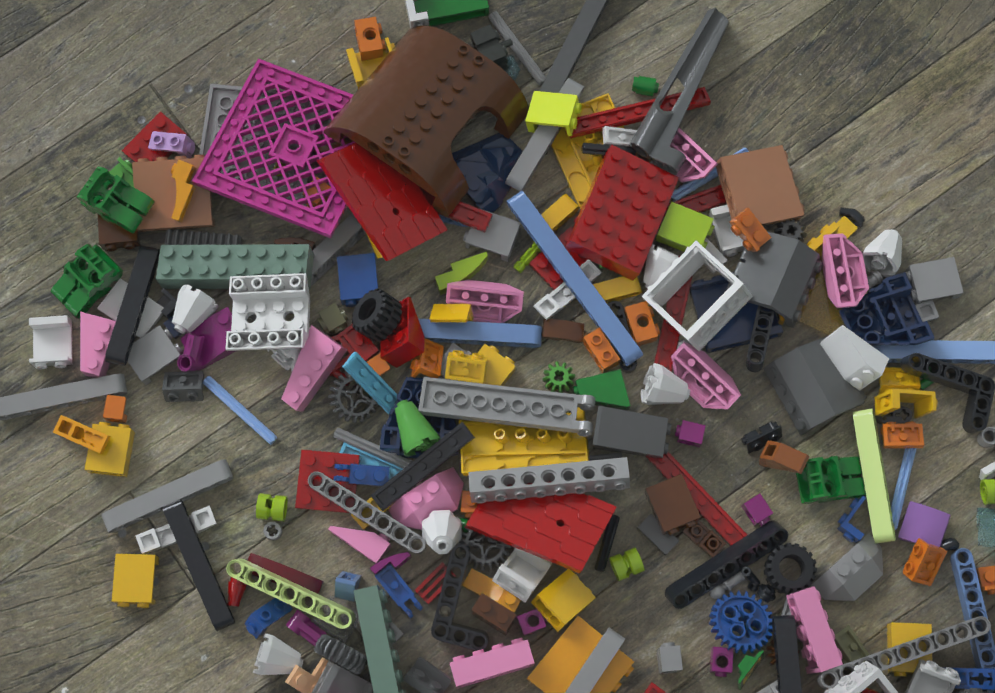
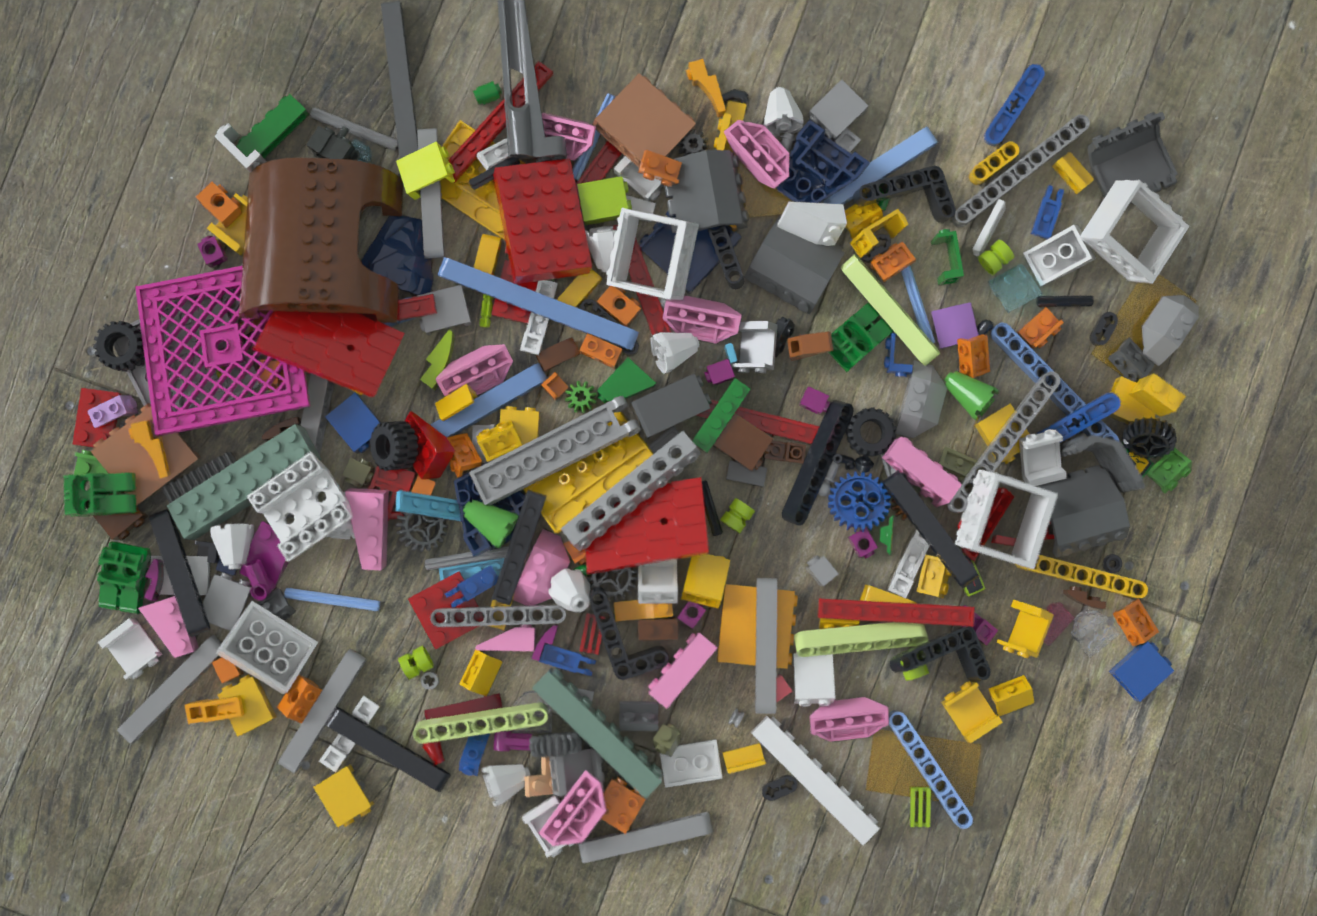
camera: 40 degrees left, 10 degrees up
medium blue slope [335,571,362,602] -> none
none -> black tyre [93,321,145,372]
none -> magenta slope [144,559,164,601]
none -> magenta brick [197,236,228,268]
none -> white slope [216,601,318,694]
none -> orange brick [277,674,322,724]
none -> yellow panel [459,649,502,696]
none -> orange panel [541,372,569,401]
none -> light orange slope [686,59,726,117]
none -> green brick [692,378,751,453]
none -> medium azure tile [724,343,737,365]
none -> panel [731,321,777,373]
none -> green panel [931,229,964,286]
none -> bright green cone [944,371,1000,421]

